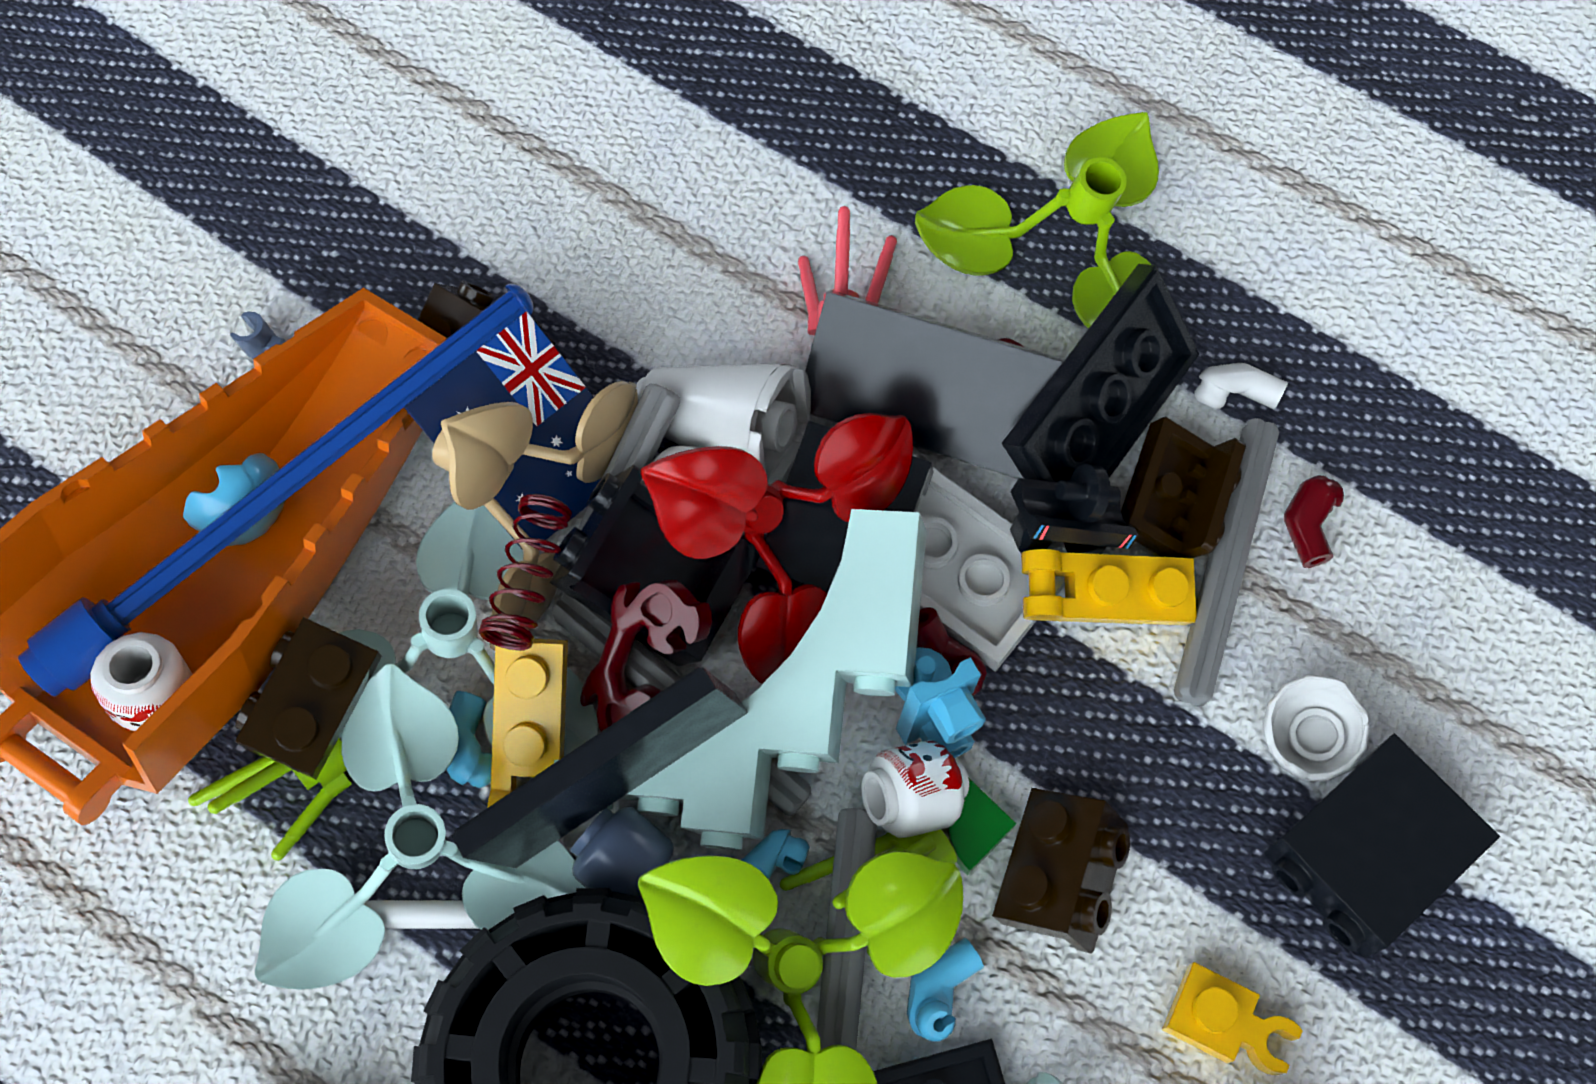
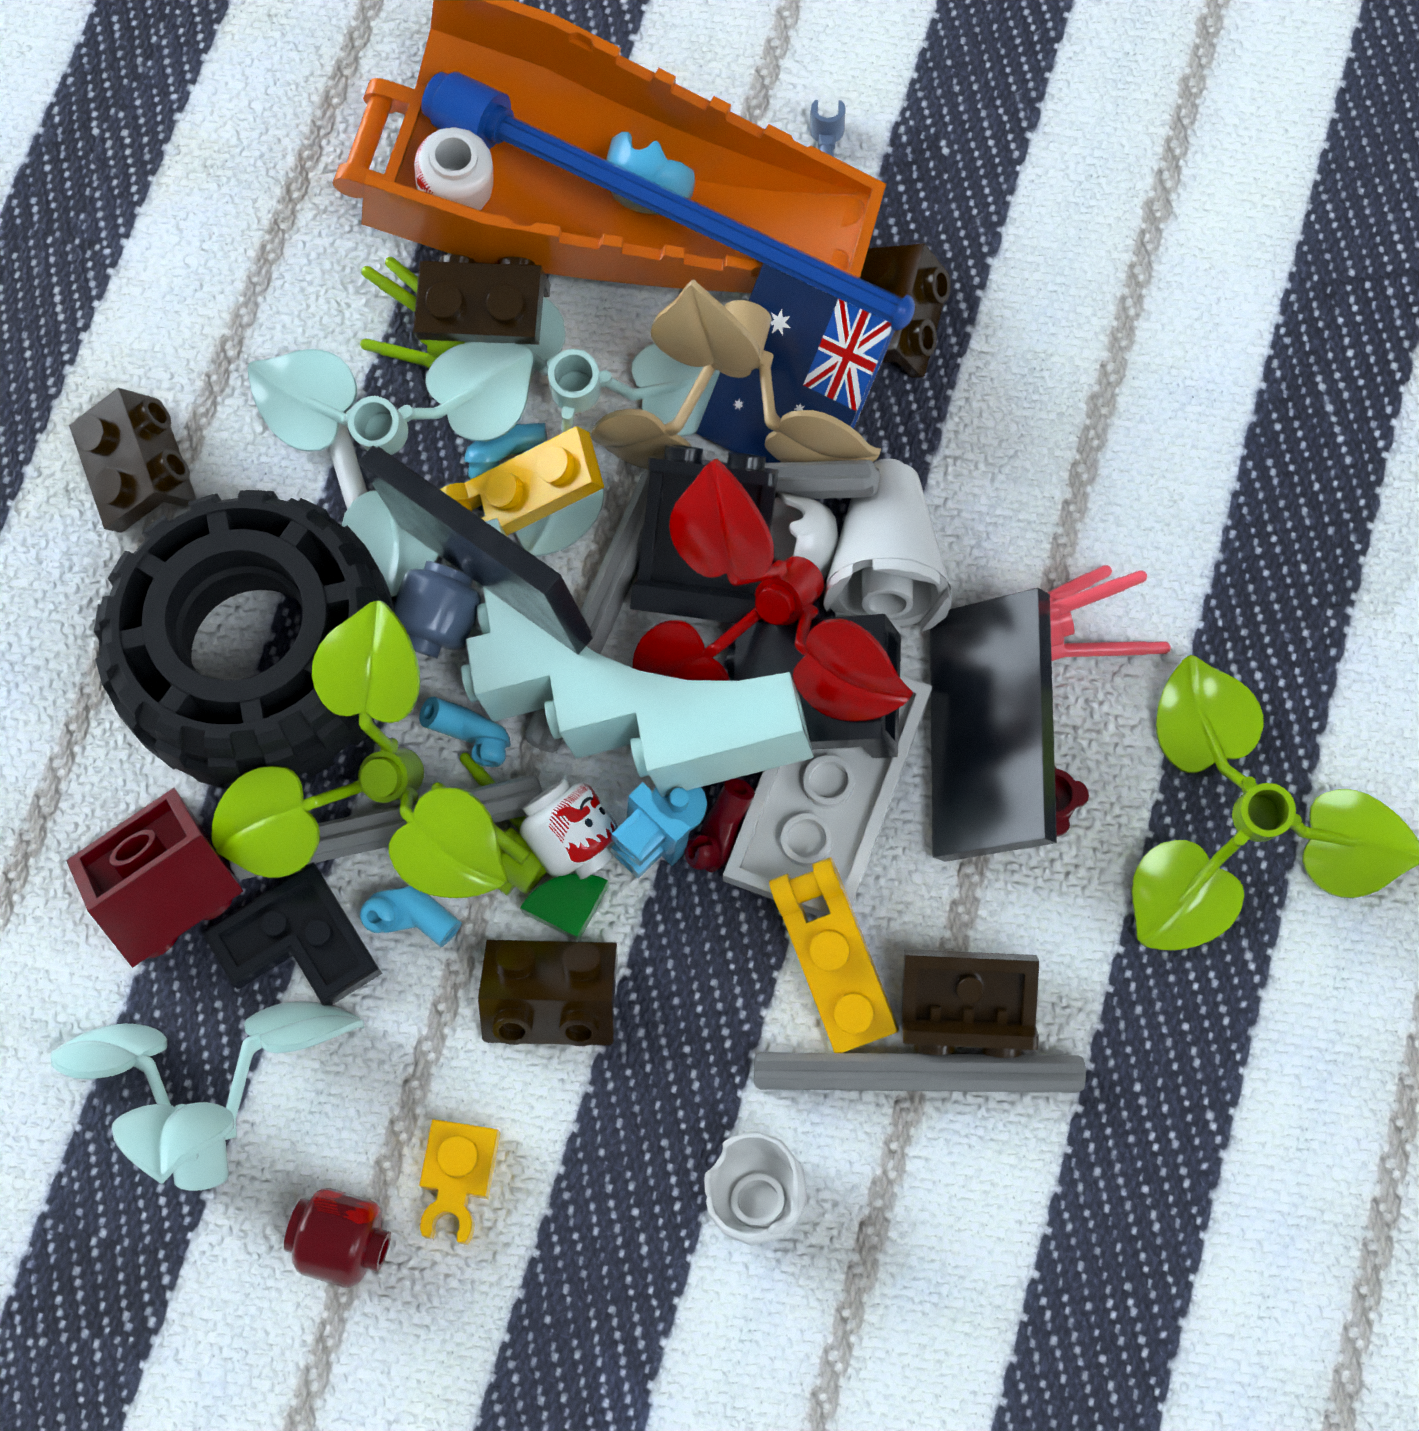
camera: 75 degrees right, 5 degrees up
dark red piece [479,494,572,651] -> none
dark red helmet [580,580,712,732] -> none
black tile [1002,264,1199,483] -> none
black hips [1010,464,1139,554] -> none
white arm [1194,363,1288,410] -> none
black panel [1264,733,1501,957] -> none
dark red arm [1284,475,1344,568] -> none

